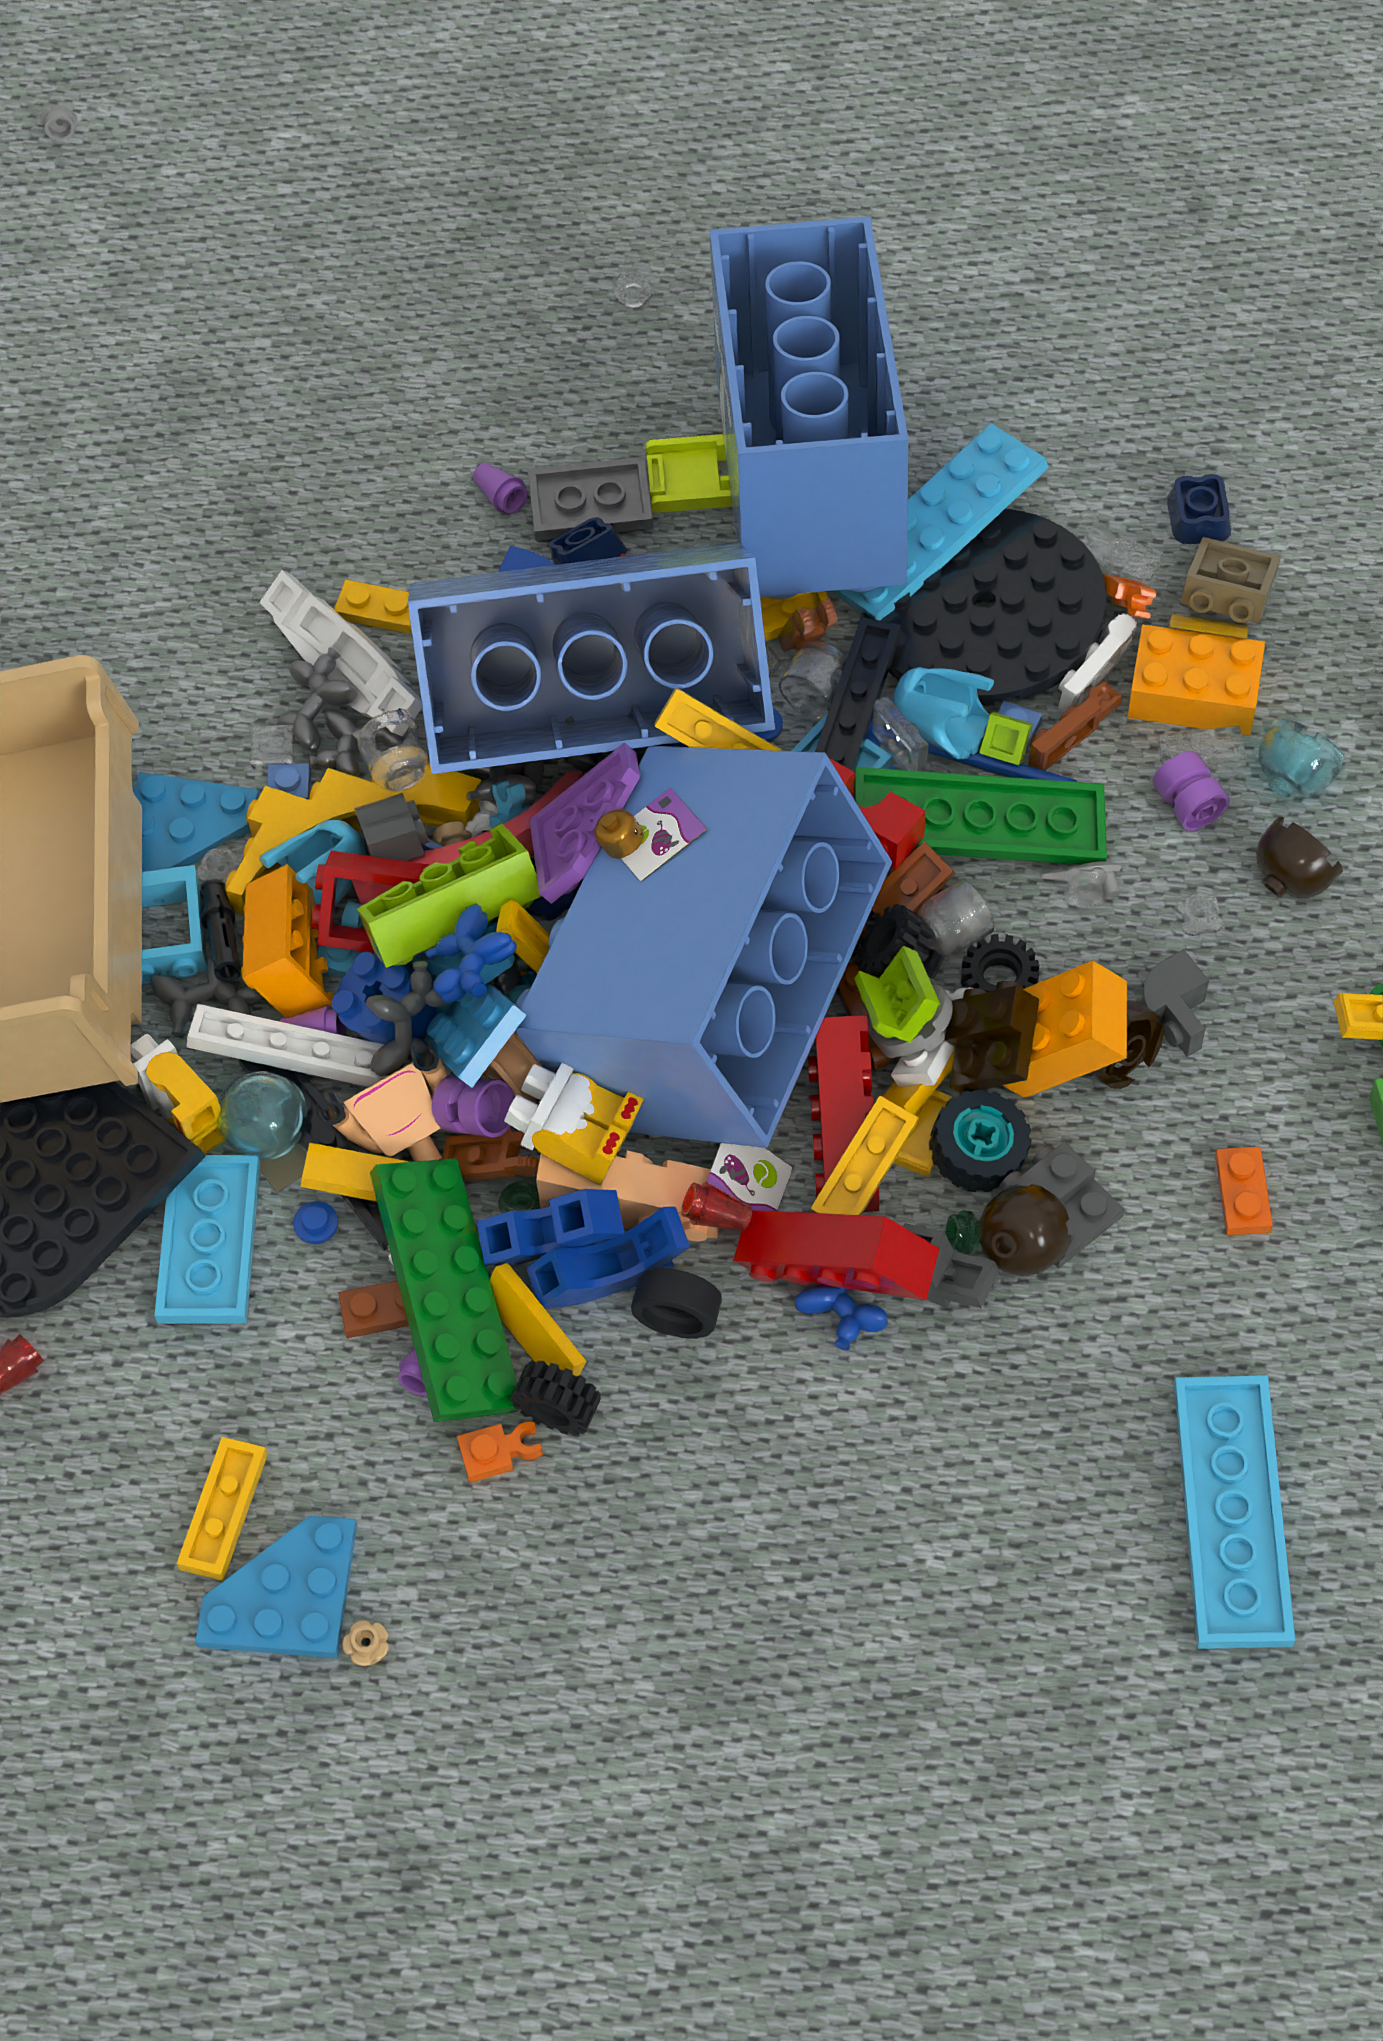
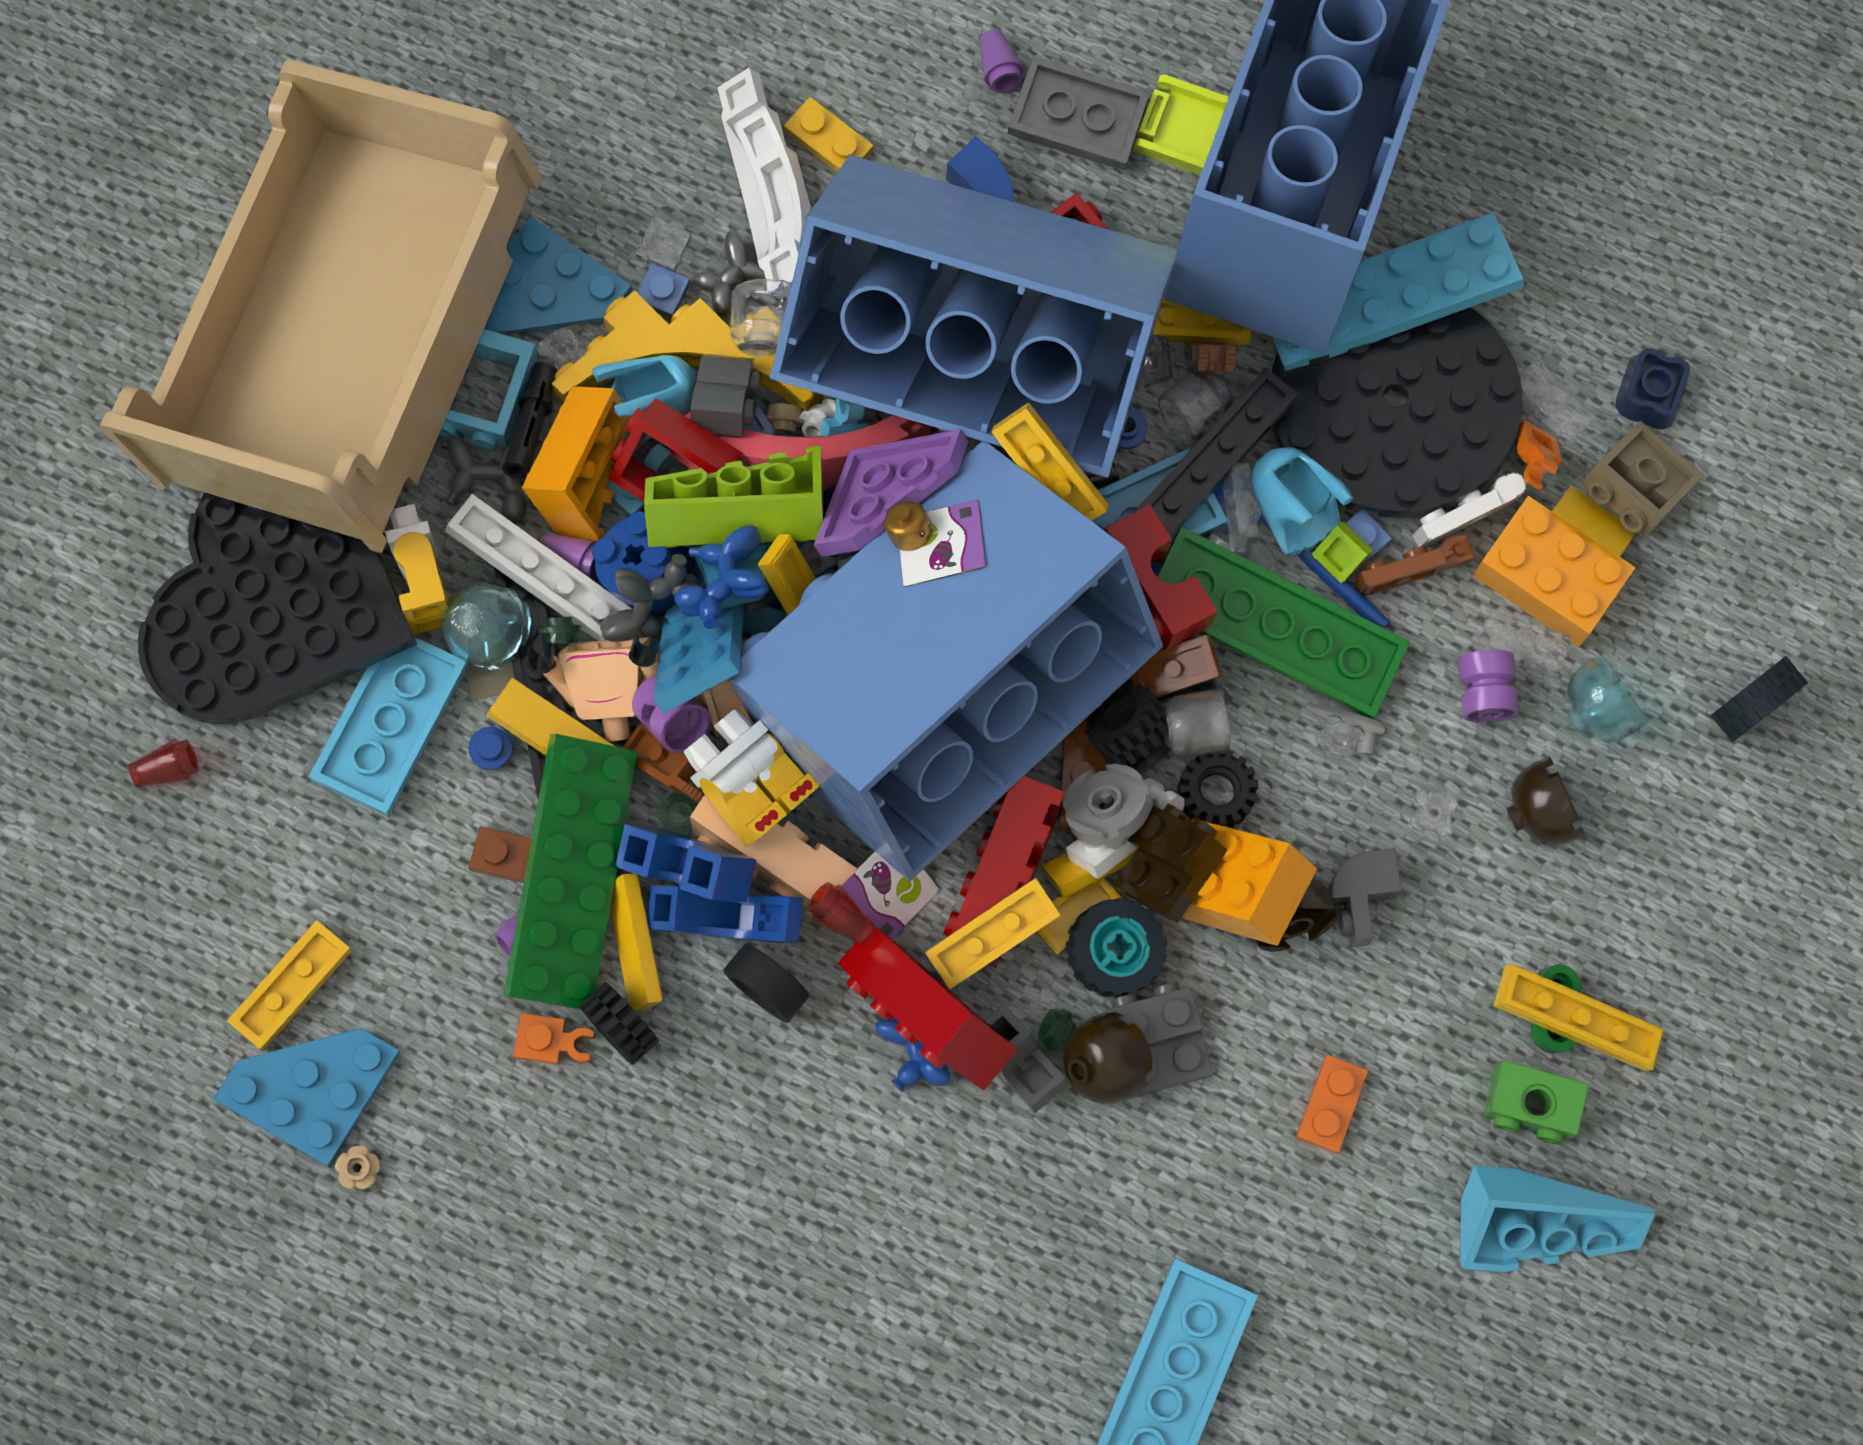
camera: 15 degrees right, 15 degrees up
flat silver piece [269,647,358,752] -> none
dark blue piece [548,517,628,565] -> none
lime bracket [854,946,940,1043] -> none
none -> clear green plate [538,617,582,644]

